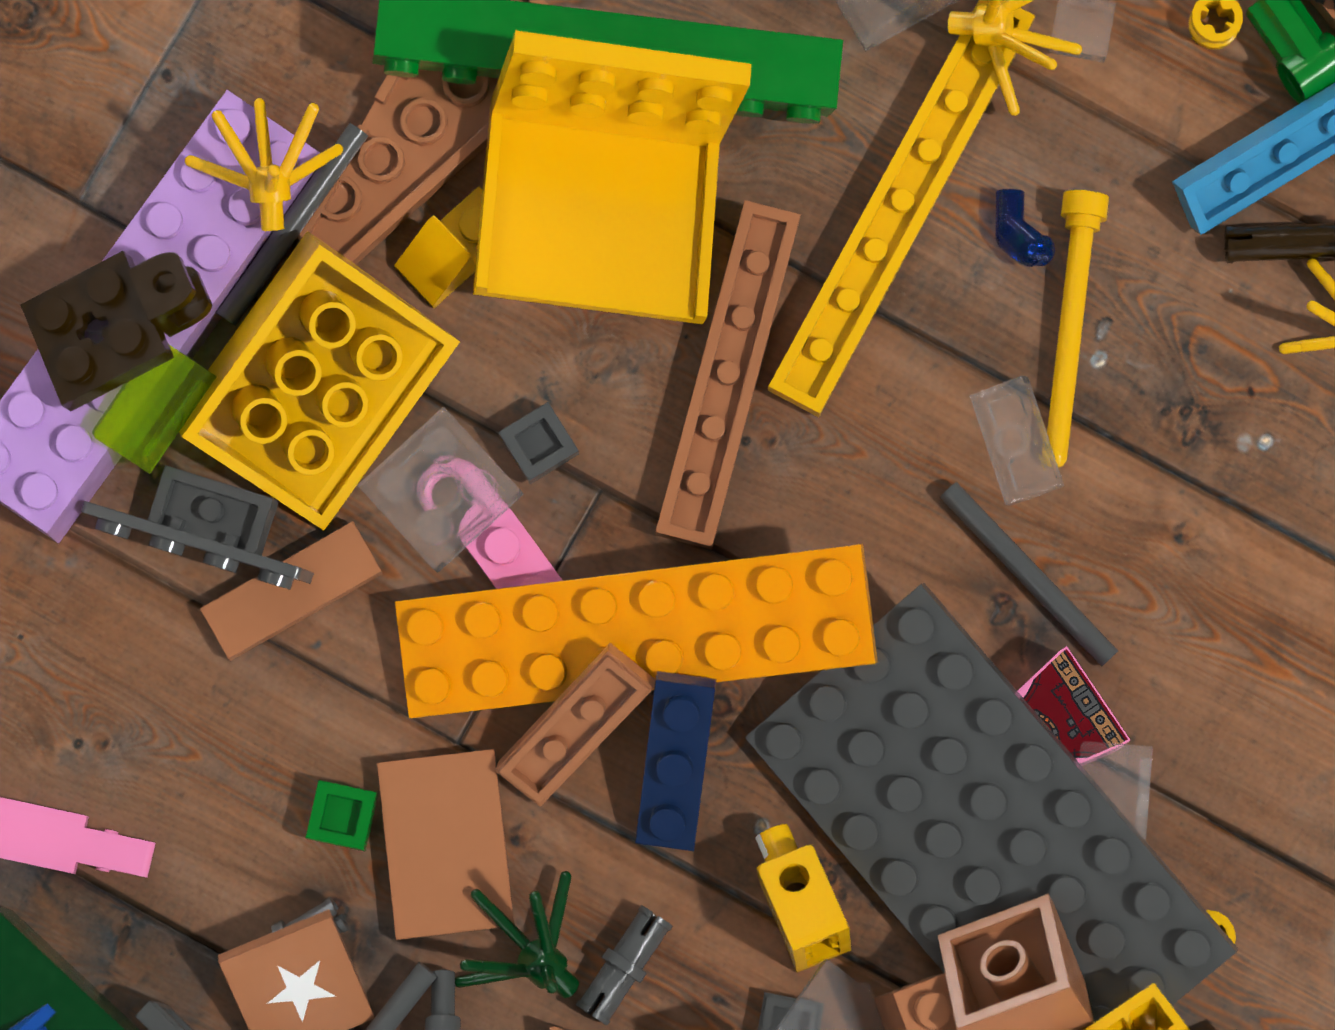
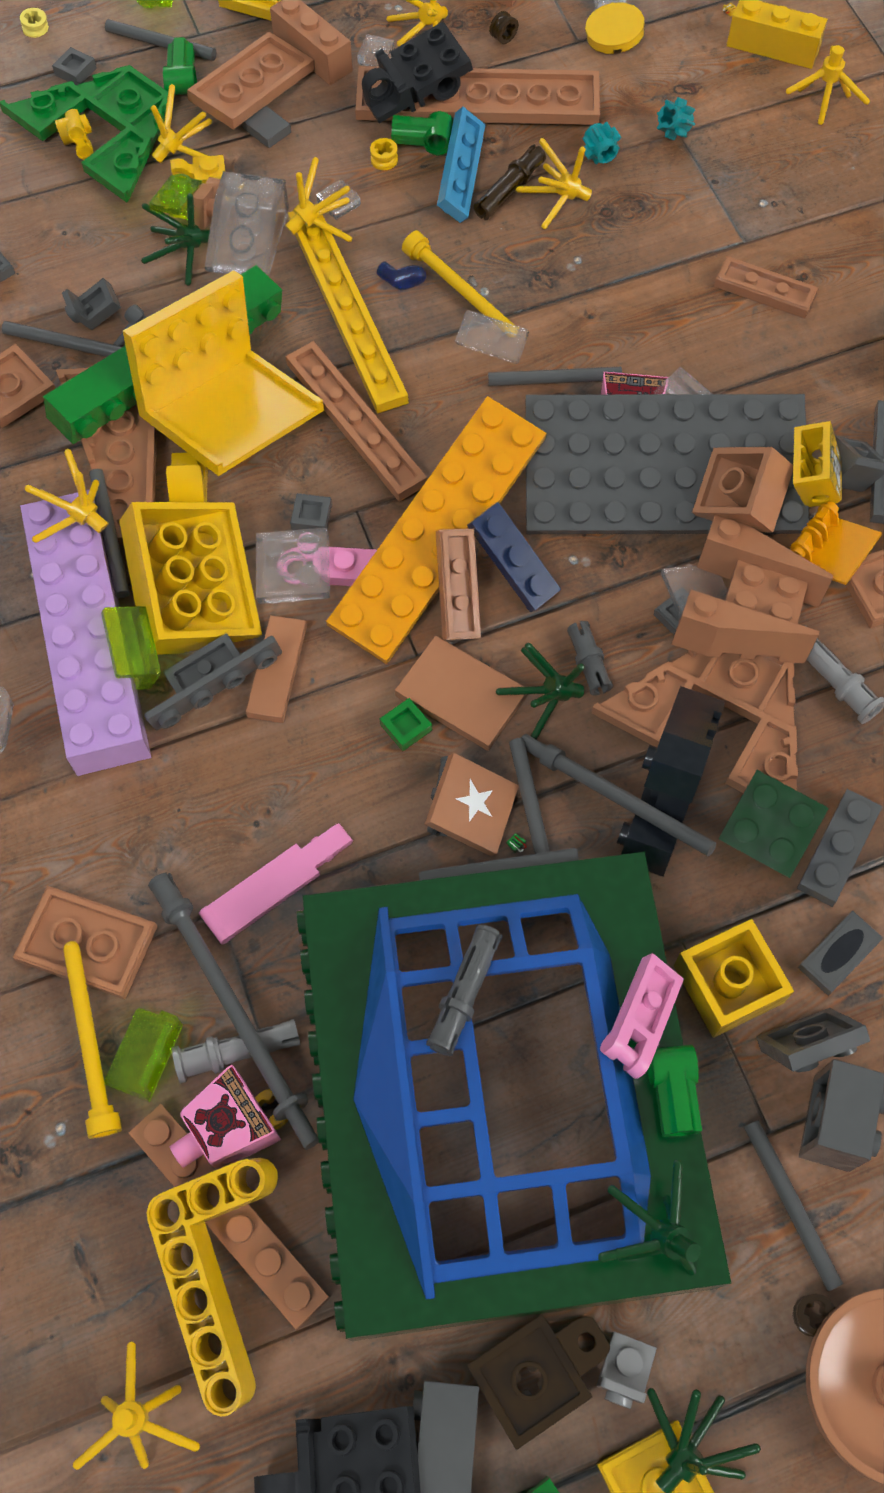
camera: 50 degrees left, 15 degrees down
dark brown plate [20,251,212,412] -> none
yellow torso [755,824,851,973] -> none

